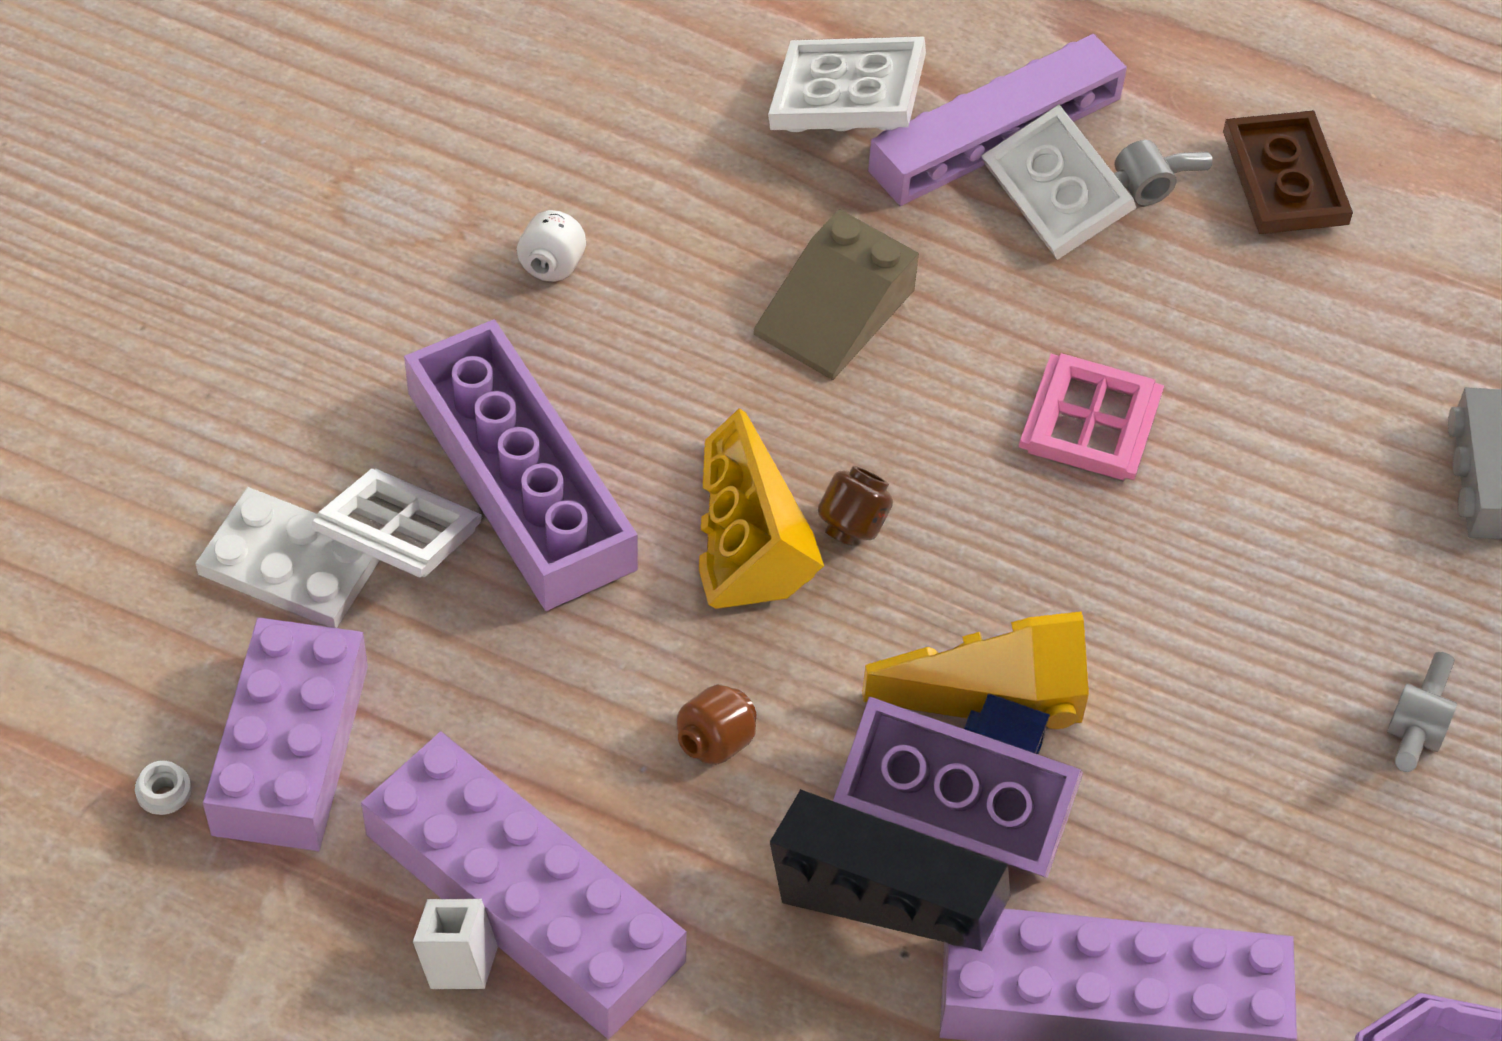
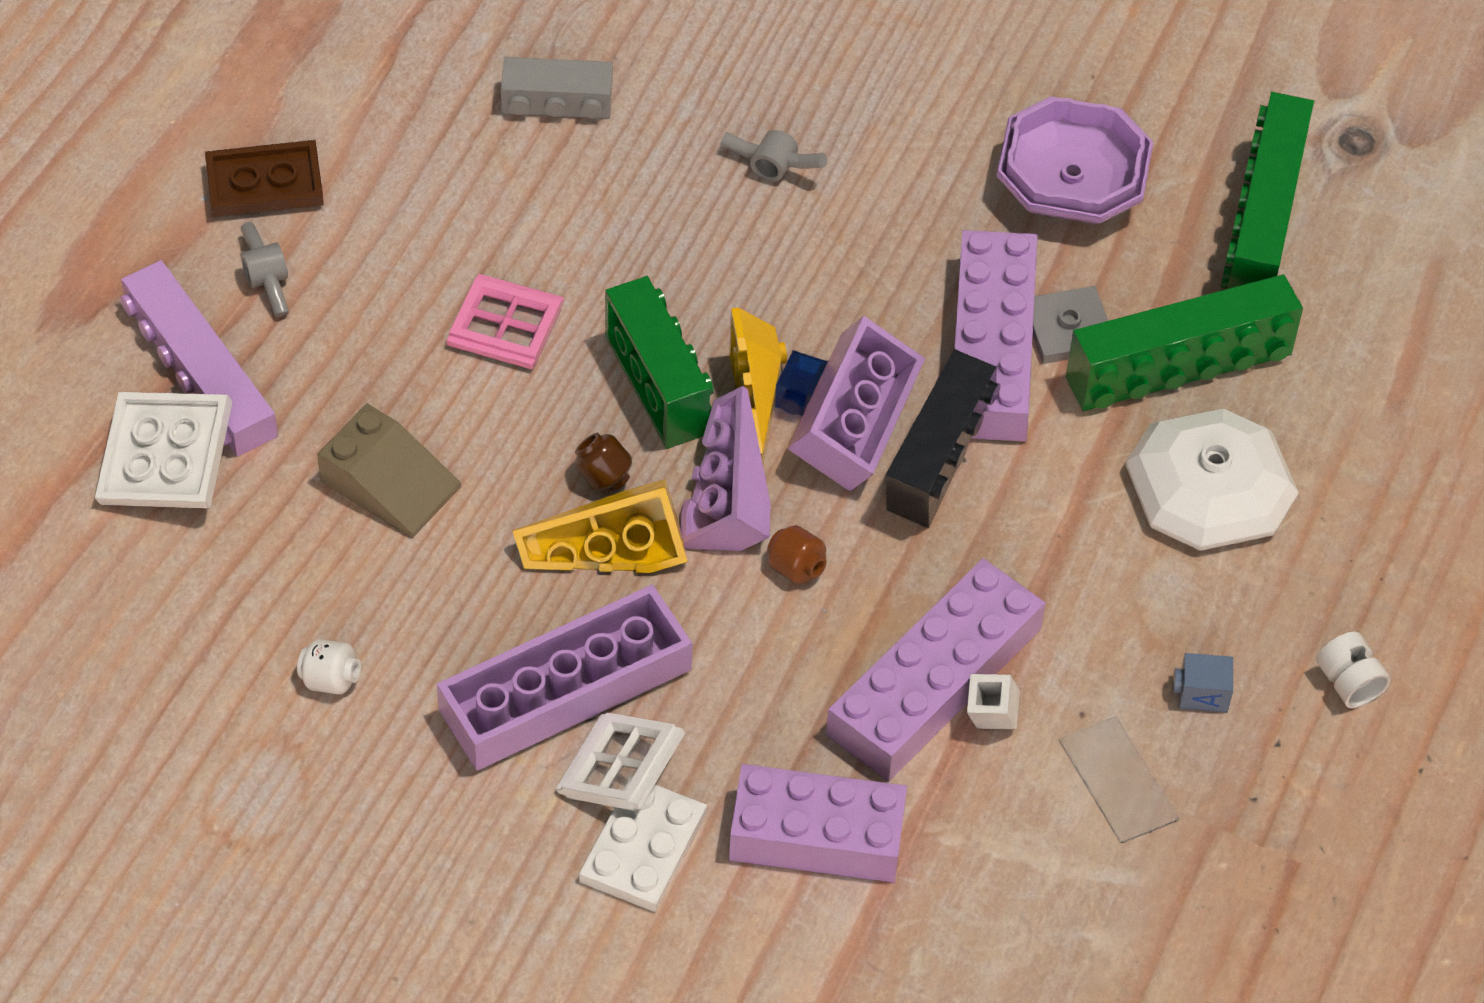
camera: 90 degrees left, 0 degrees up
white plate [135,761,192,815] -> none
white plate [981,104,1137,260] -> none
none -> green brick [605,275,714,449]
none -> lavender wedge [680,386,771,551]

